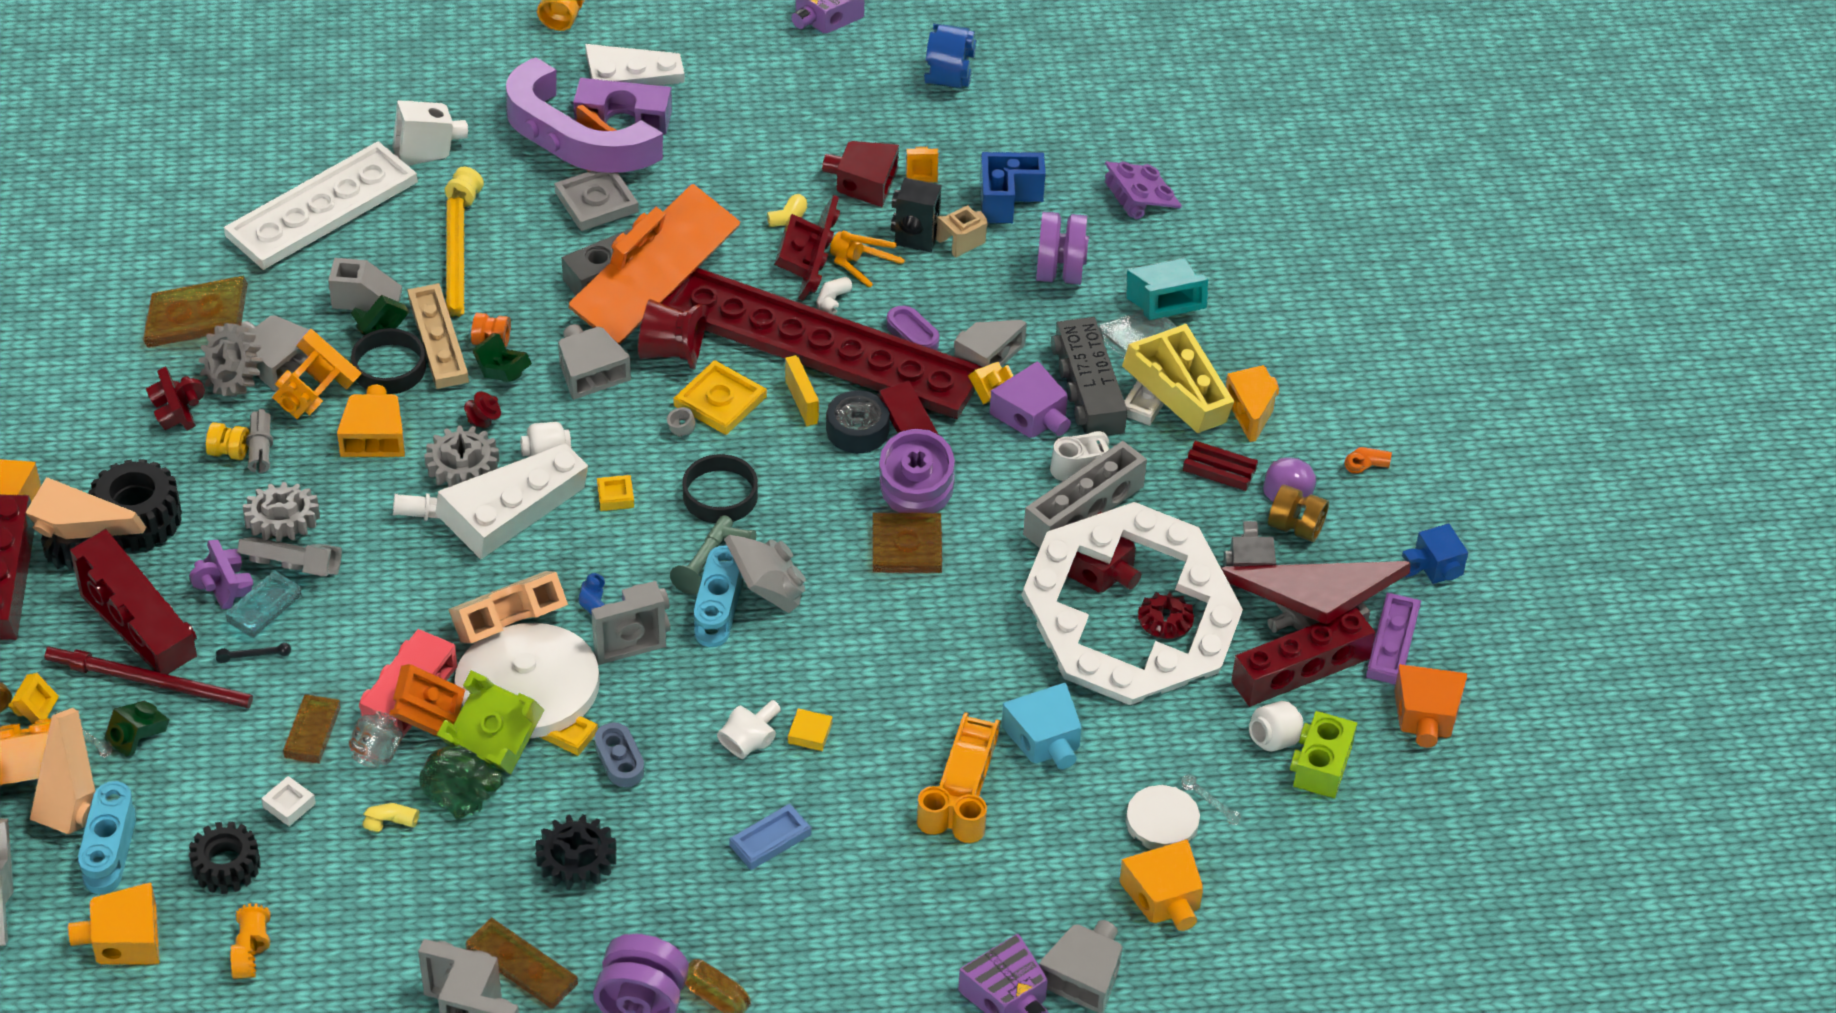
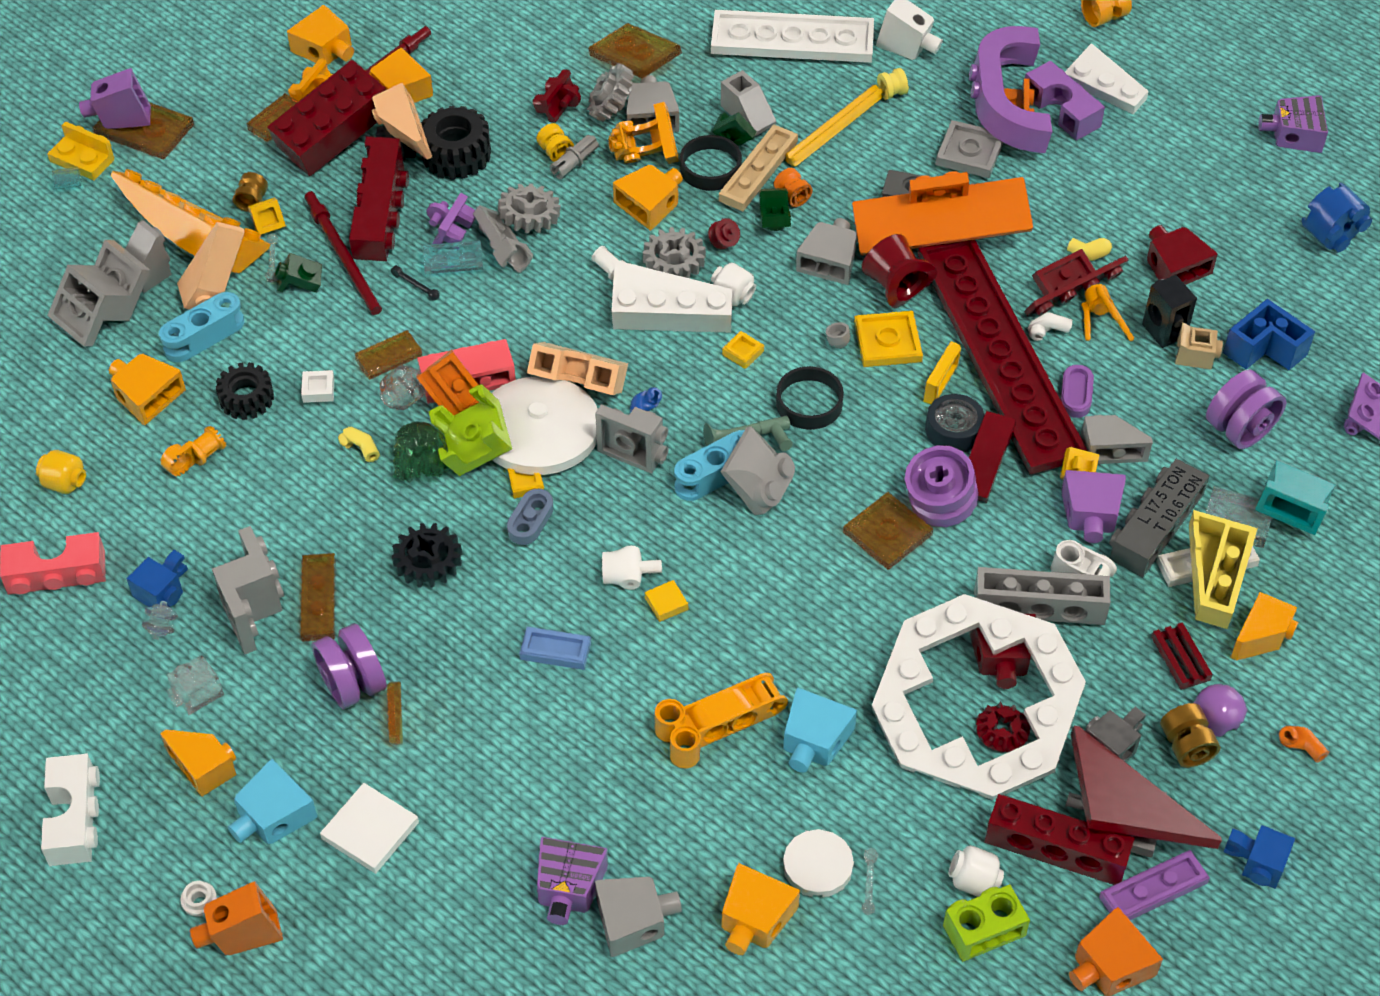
camera: 50 degrees right, 5 degrees up
light orange tile [906,147,938,182] -> none

